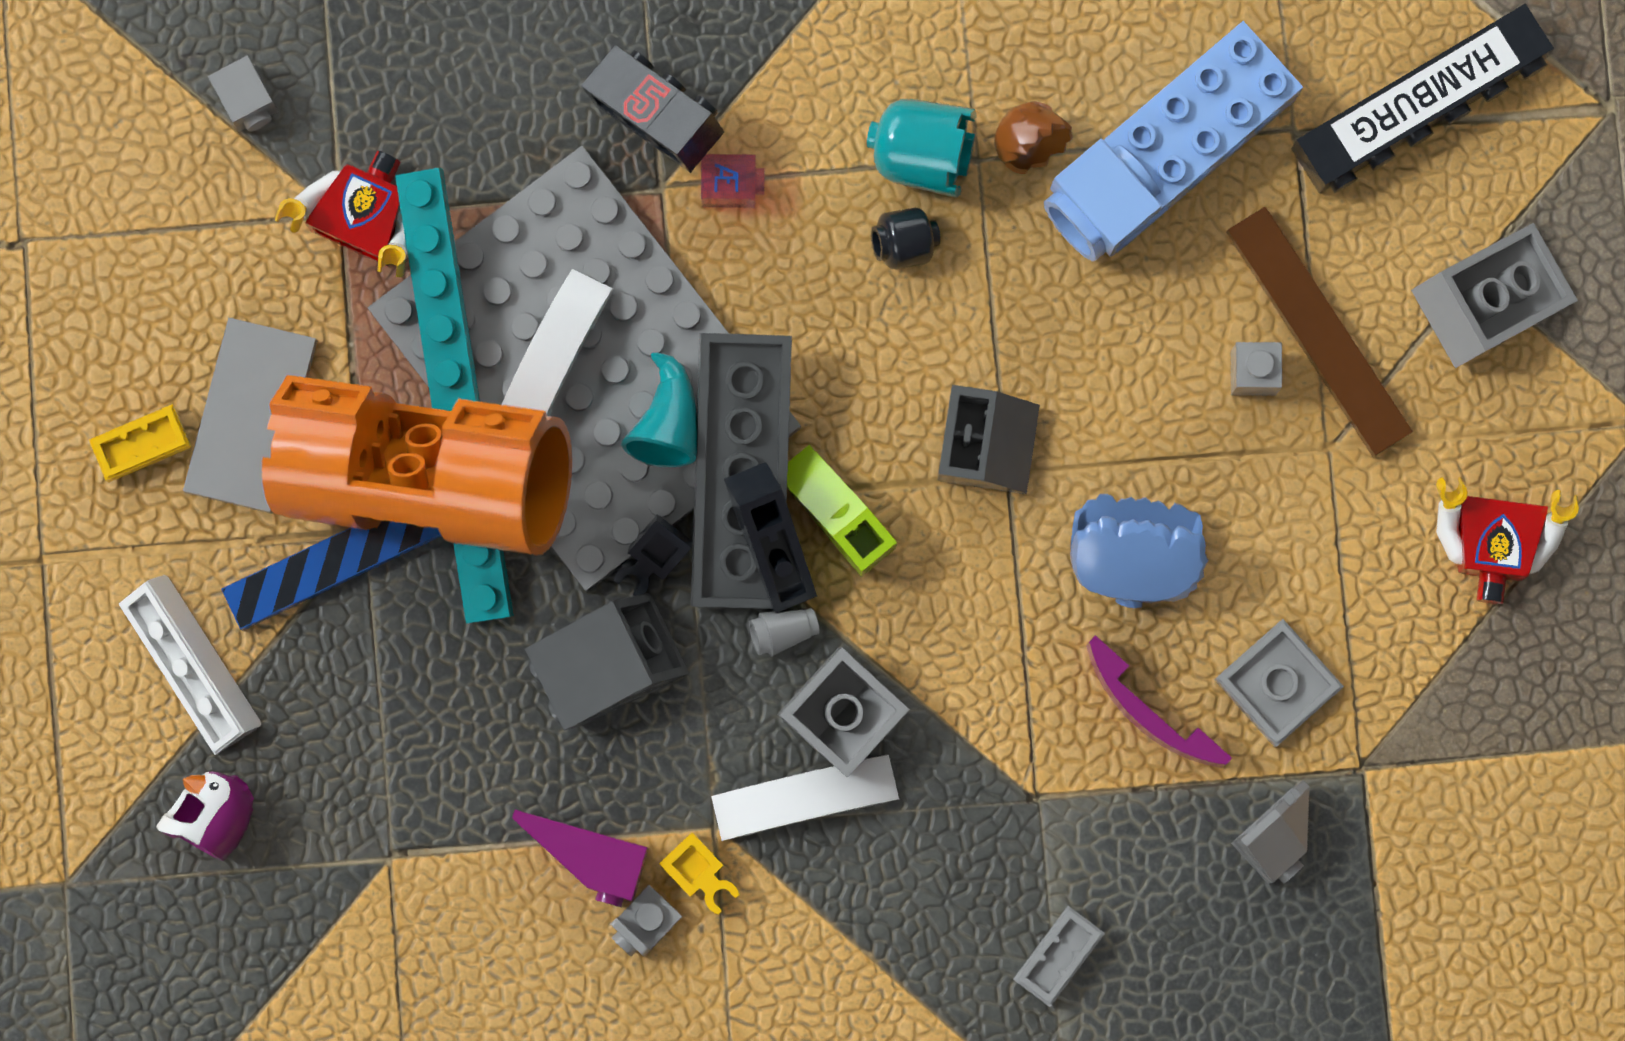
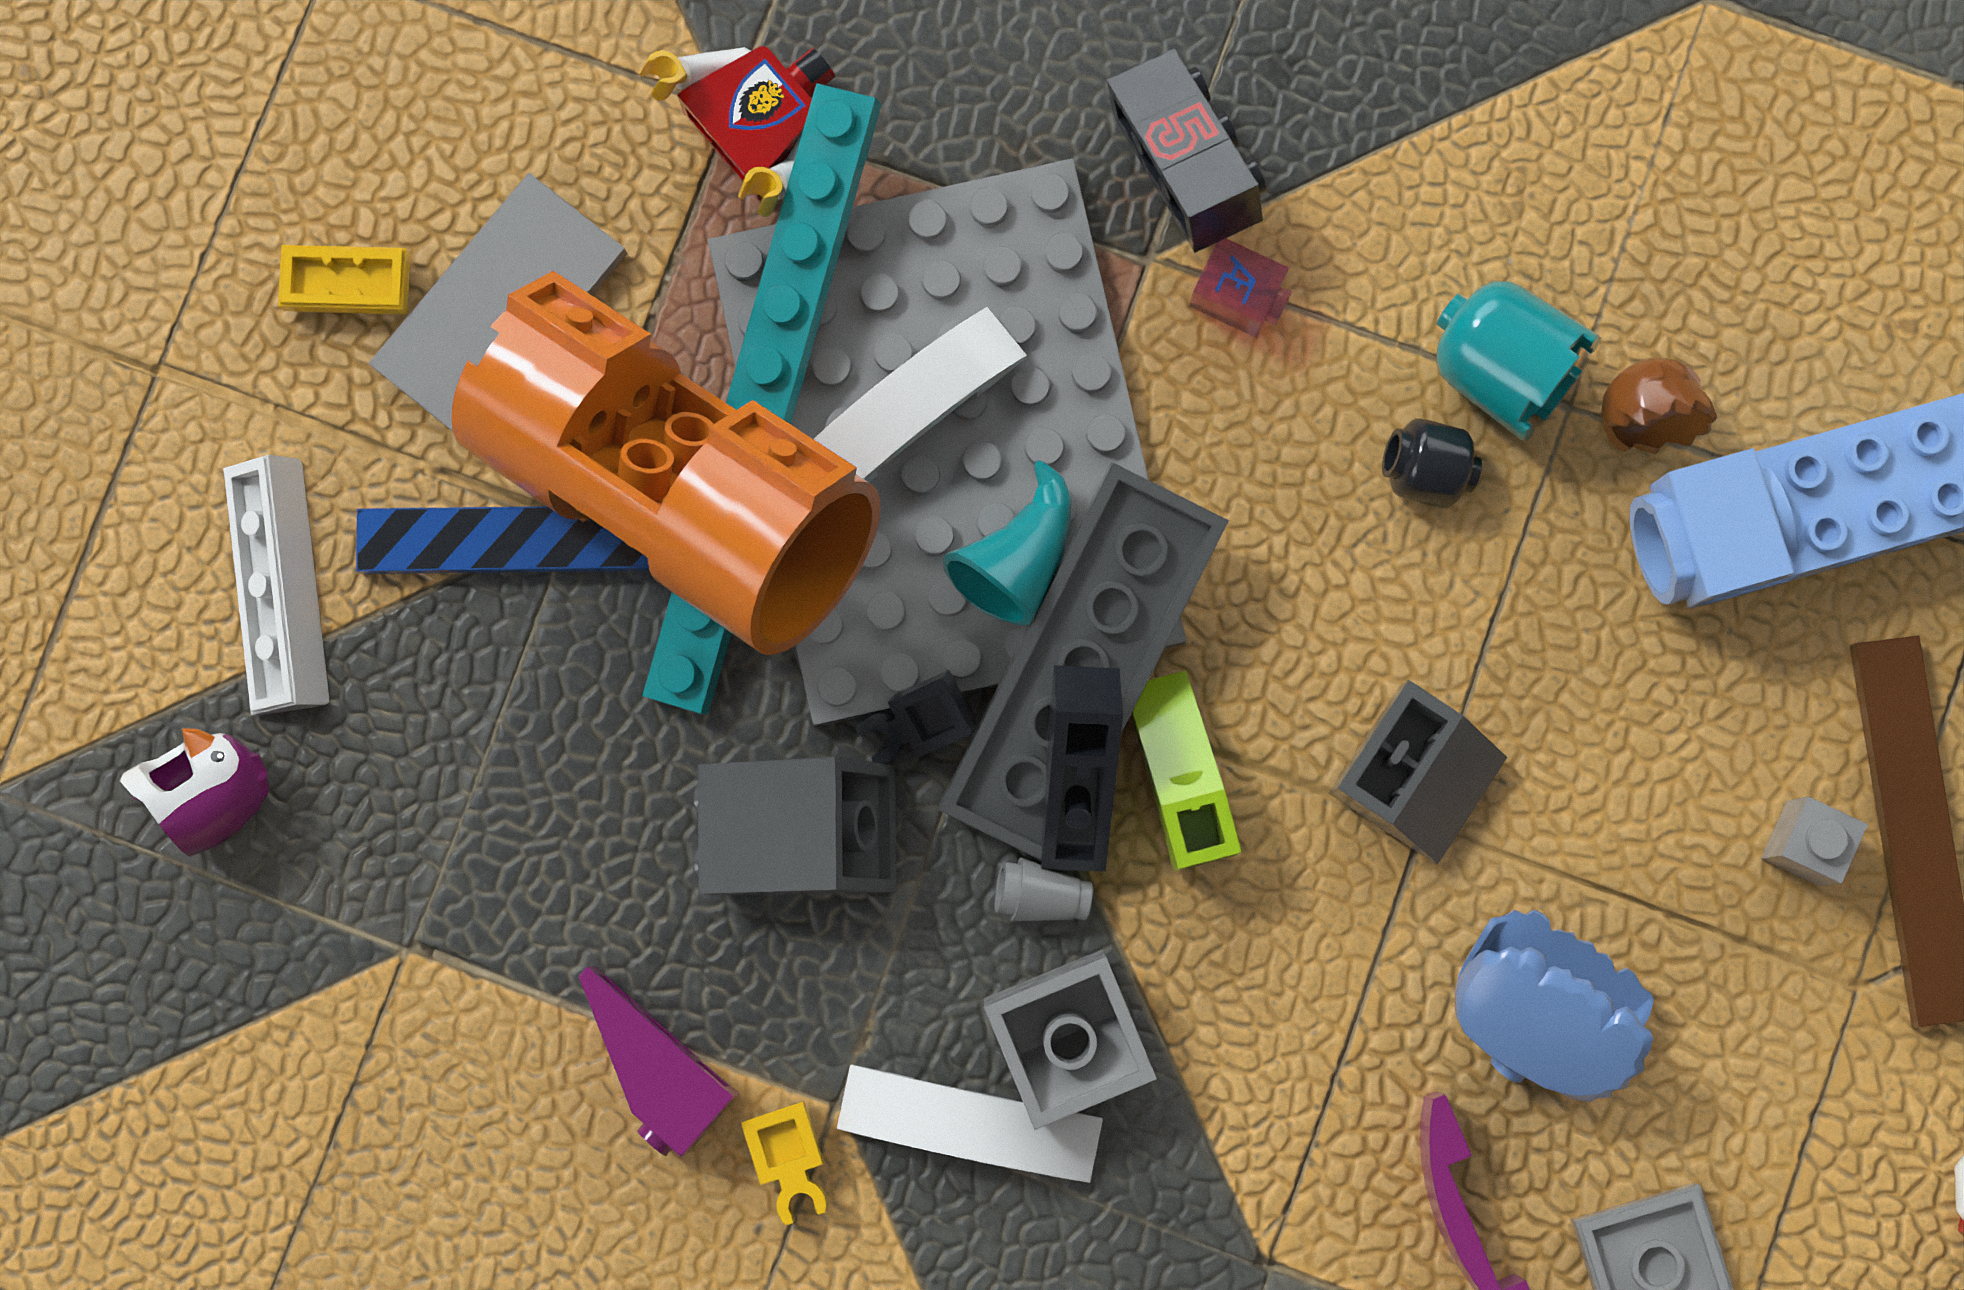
camera: 30 degrees right, 0 degrees up
light grey bracket [610,885,683,956] -> none

